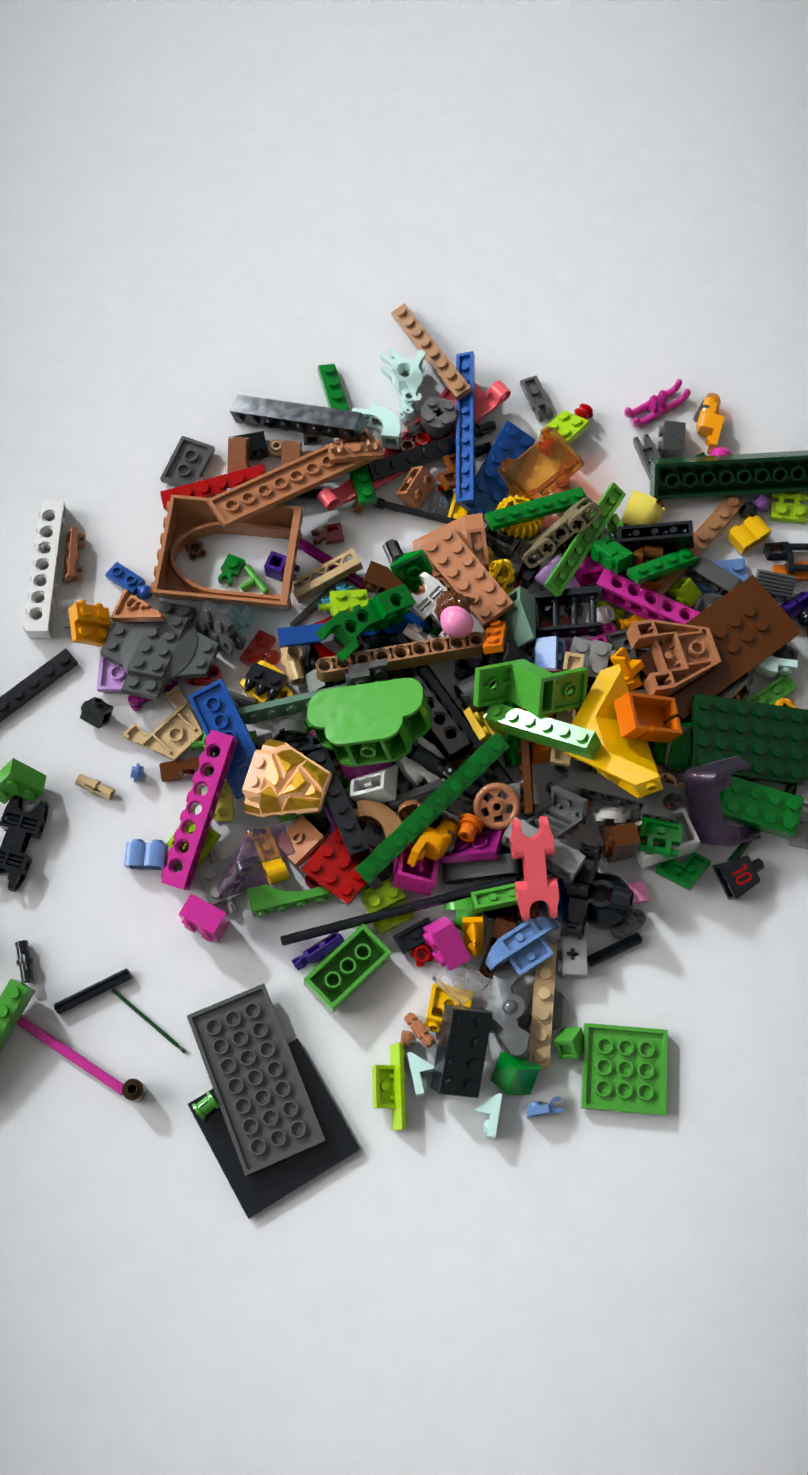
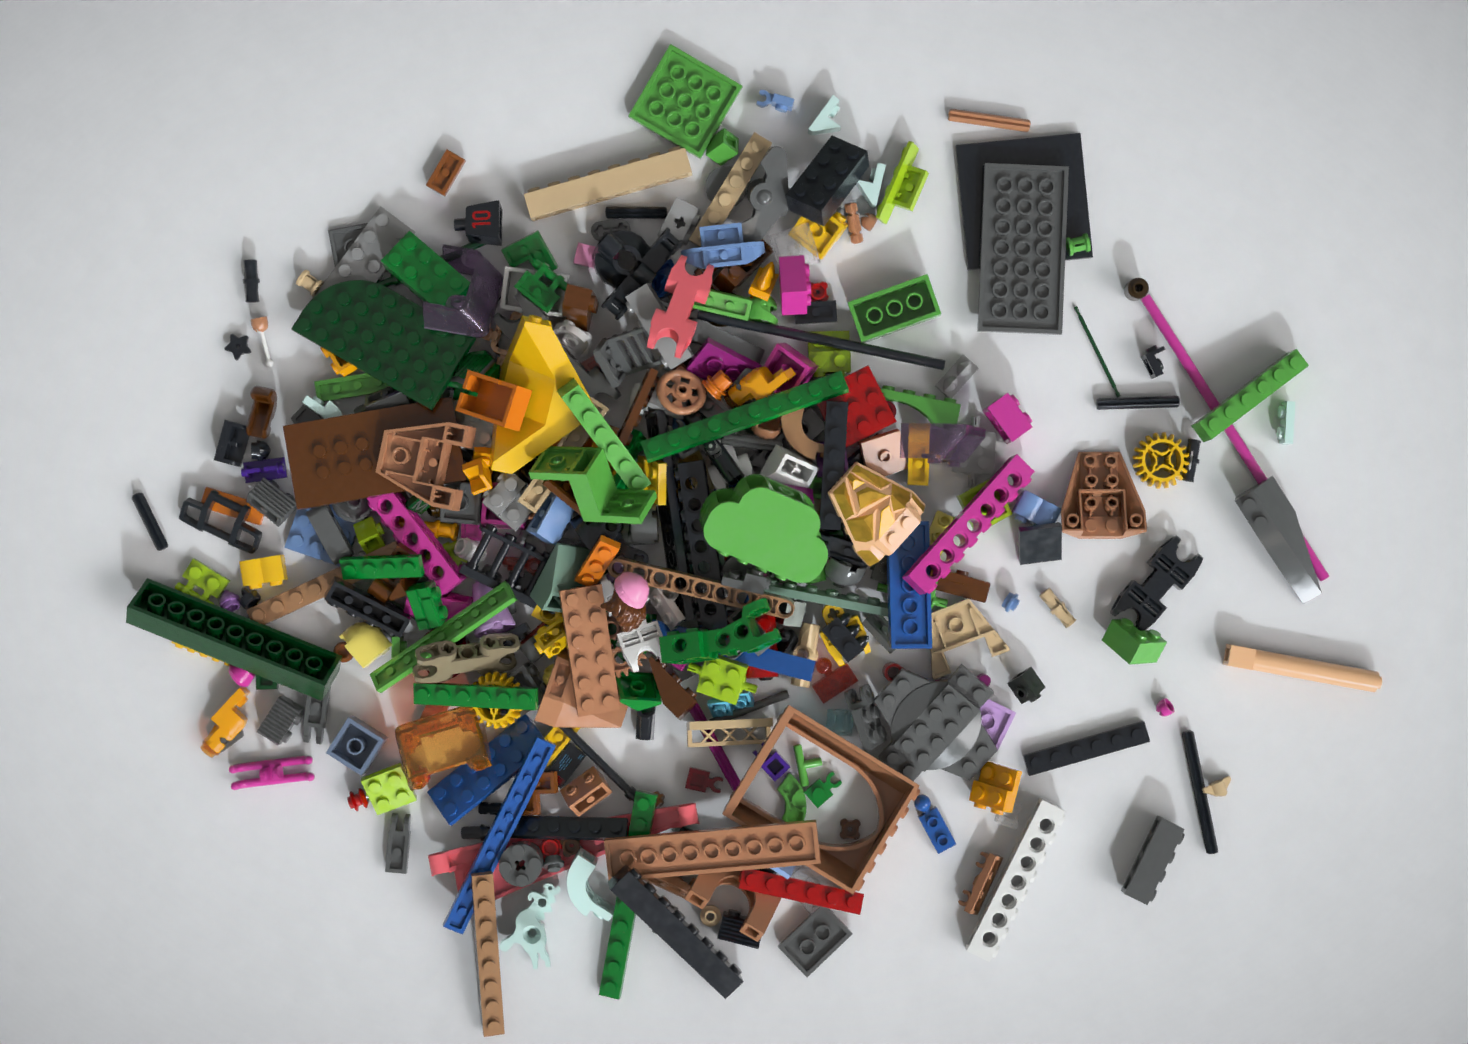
camera: 150 degrees left, 20 degrees up
nougat wing [110,589,166,622] -> none
dark purple plate [292,932,345,971] -> none
nougat plate [327,438,384,464] -> none
green slope [491,1051,541,1096] -> none
none -> sand blue brick [326,715,389,776]
none -> dark orange plate [426,149,466,197]
none -> tan brick [524,146,692,221]
none -> bright green tile [777,772,807,822]
none -> light grey tile [935,354,979,399]
none -> nougat axle [948,109,1031,132]
none -> black tile [1018,522,1062,565]
none -> nougat wedge [1060,452,1147,539]
none -> yellow gear [1132,432,1190,489]
none -> black bracket [1141,345,1166,379]

